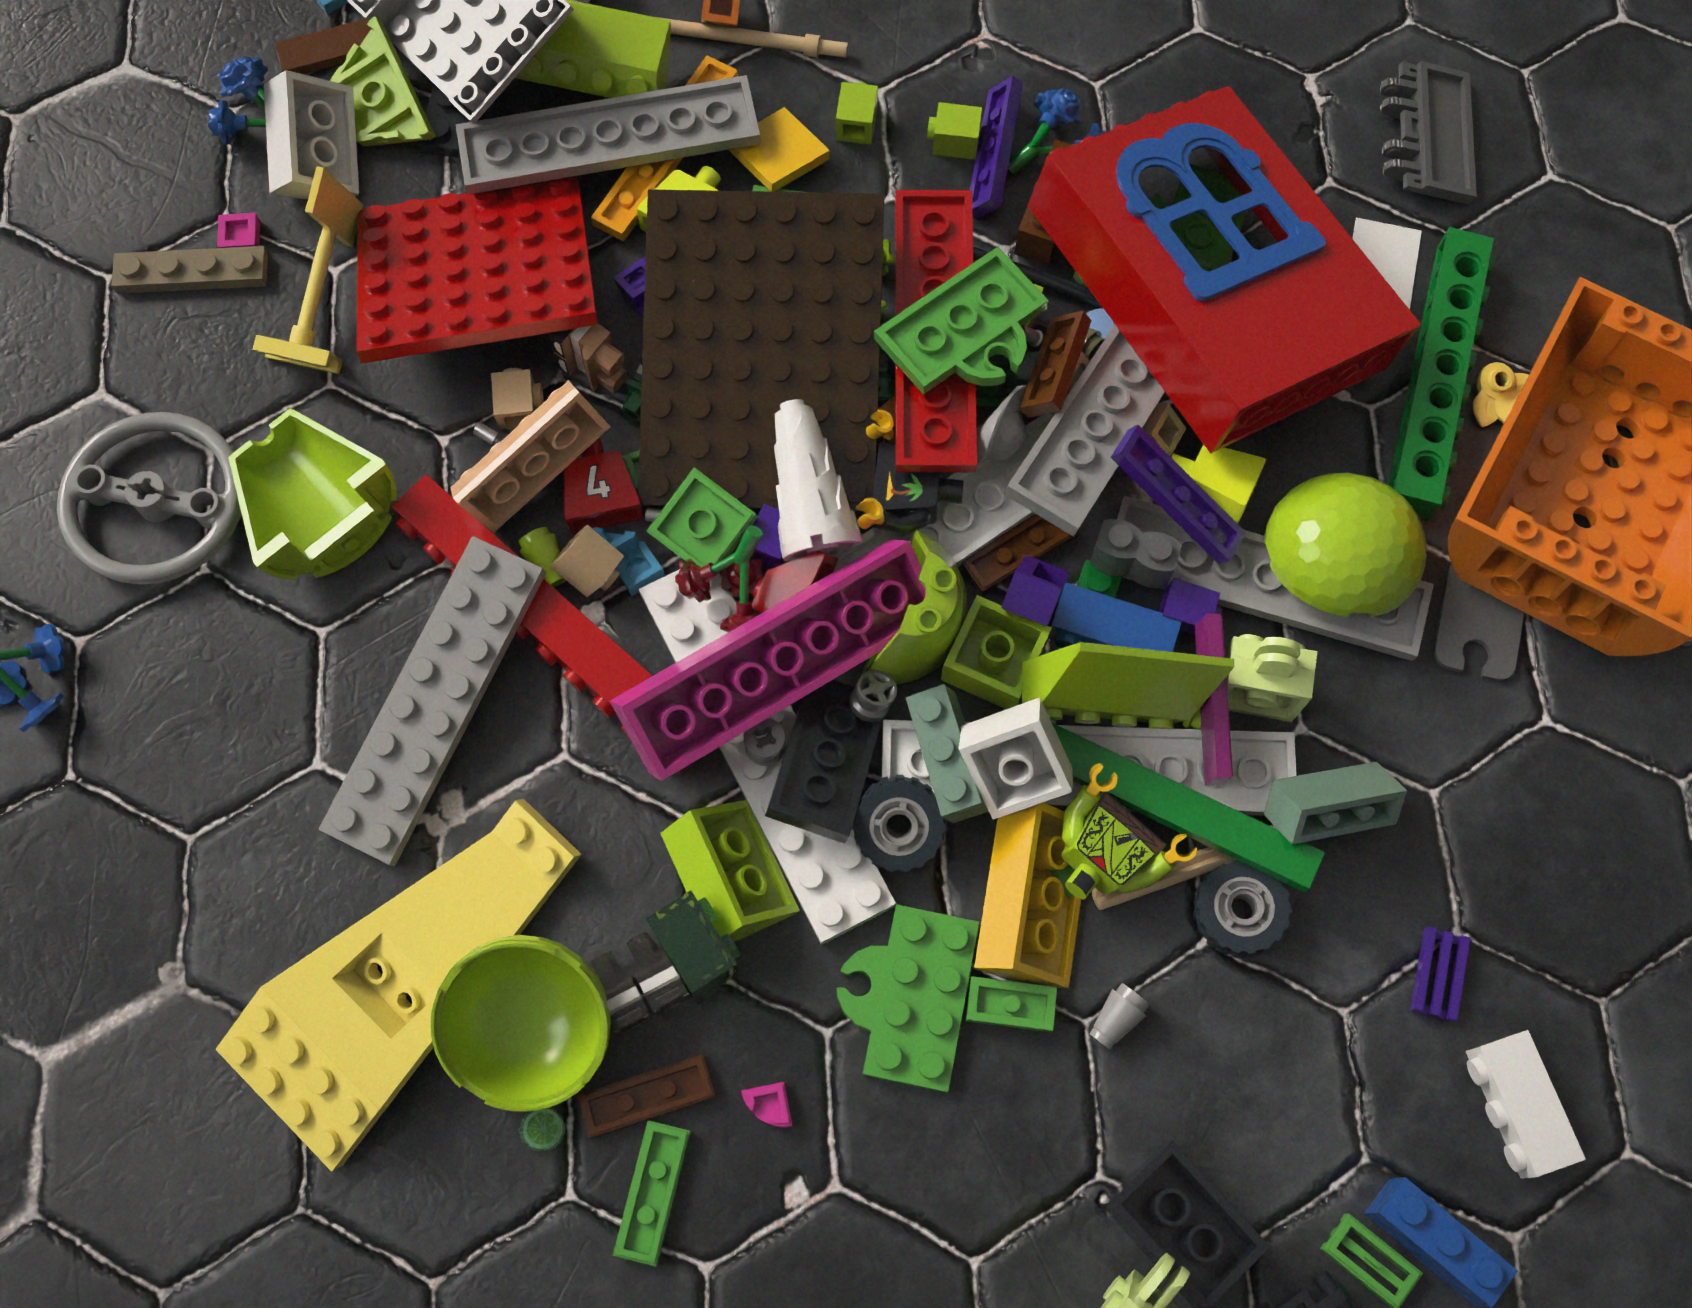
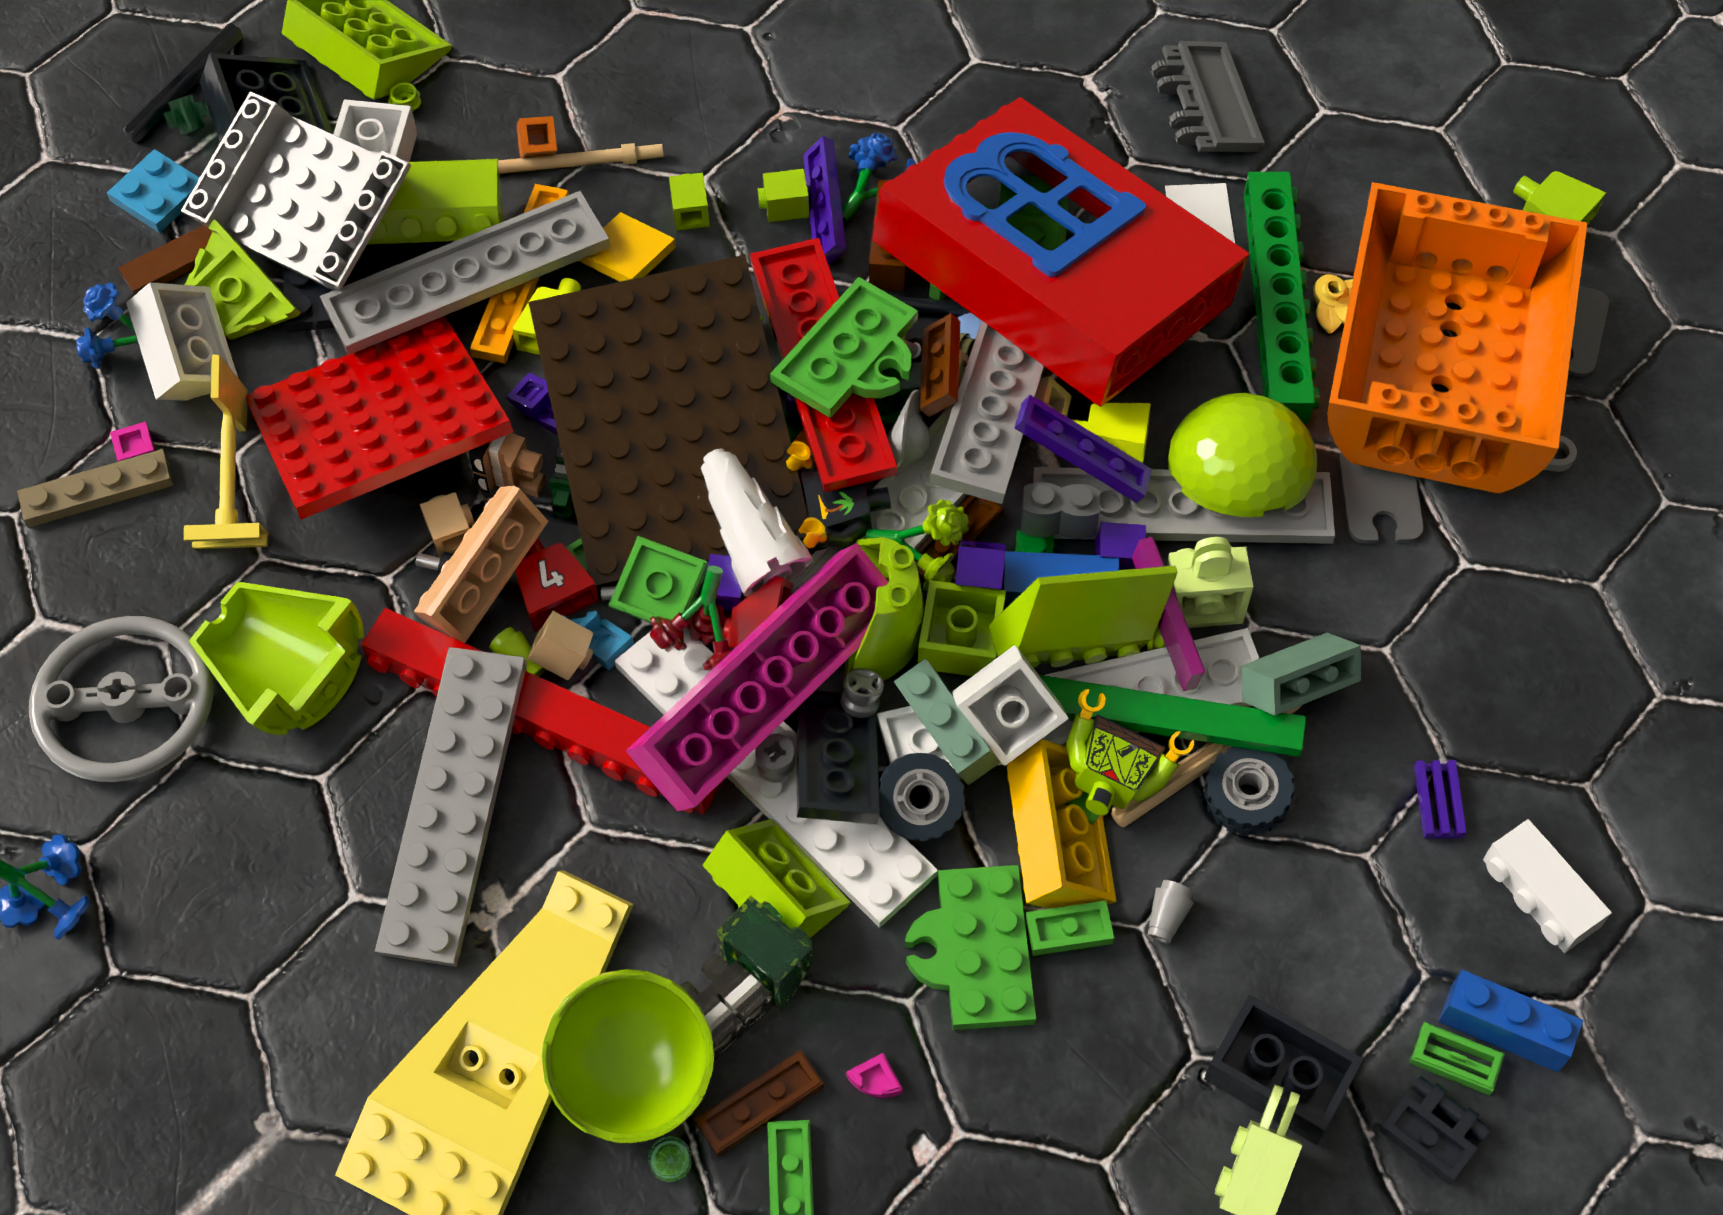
camera: 15 degrees left, 10 degrees down
none -> lime plant [866,499,969,591]

